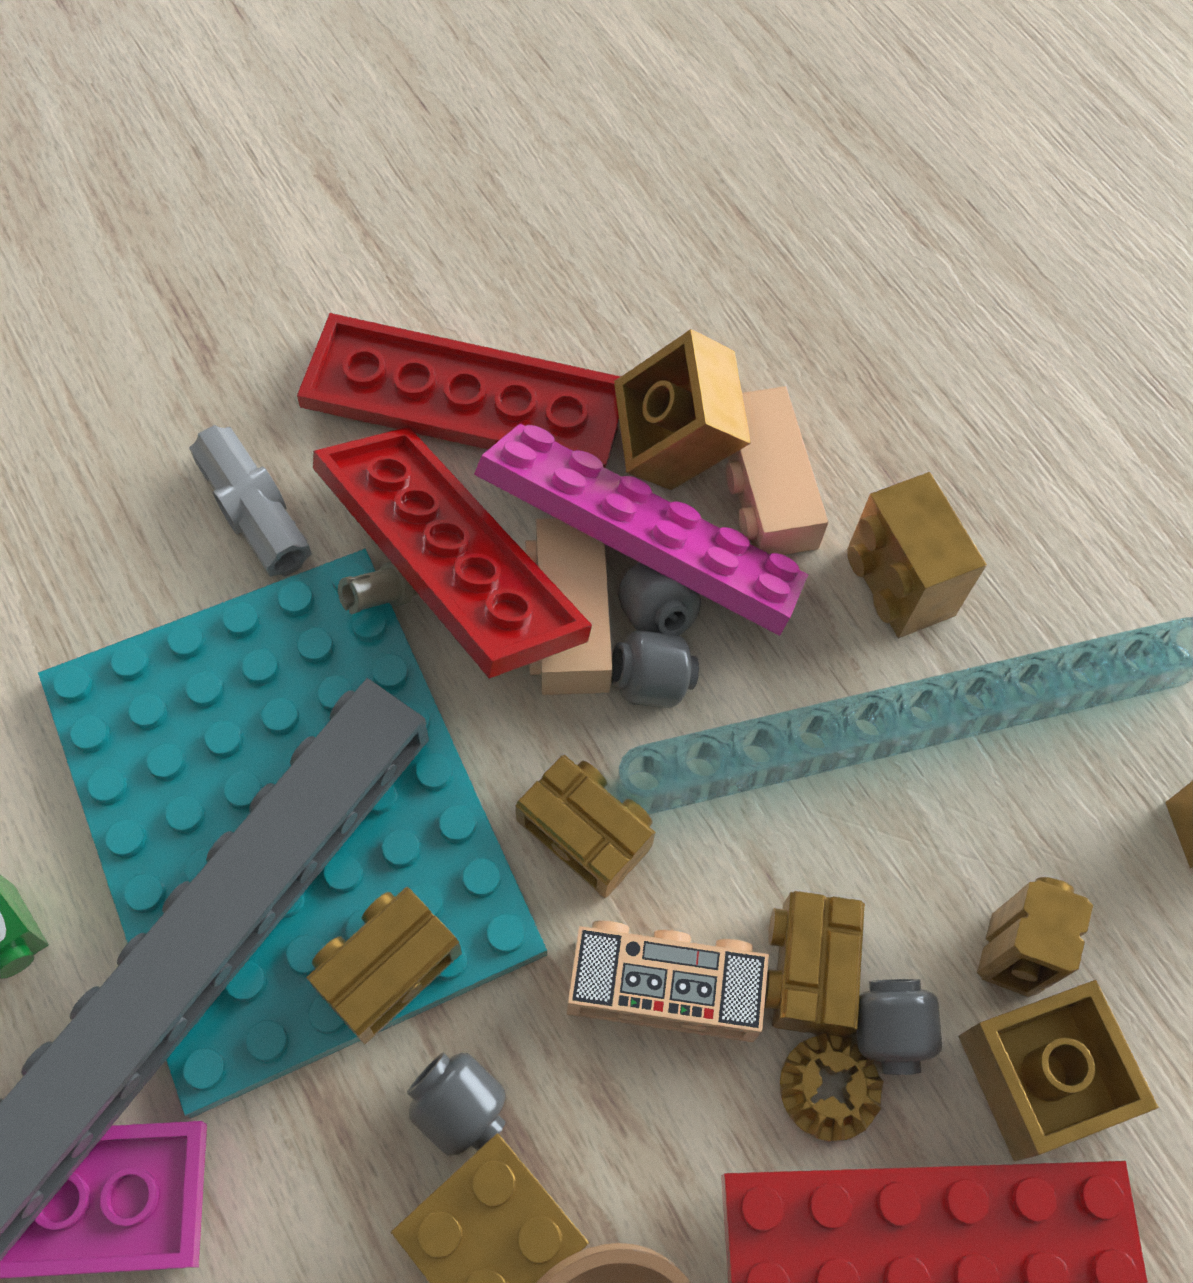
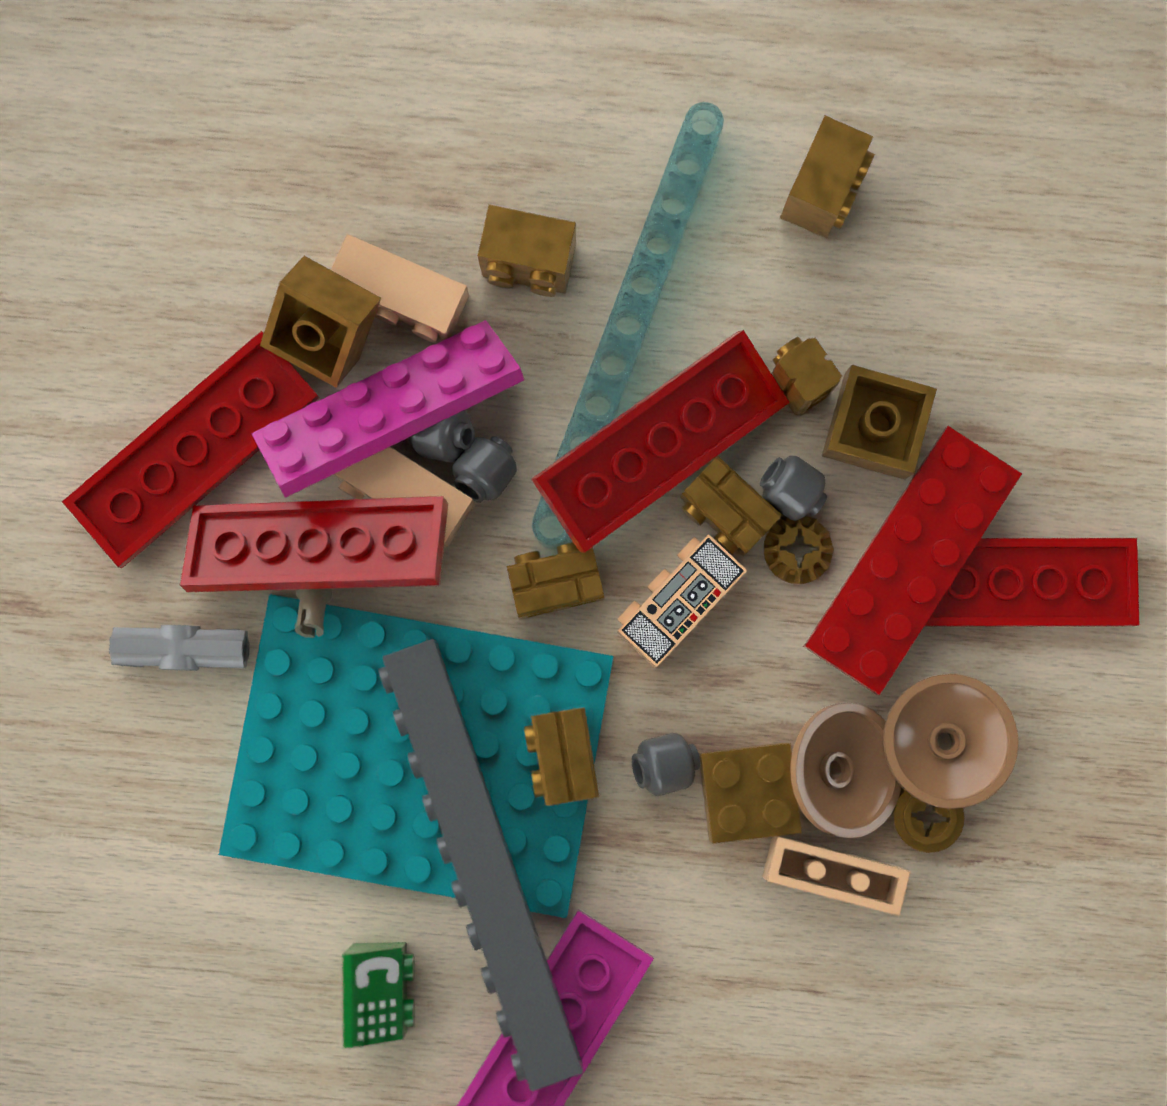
camera: 50 degrees left, 20 degrees up
none -> red plate [531,330,790,553]

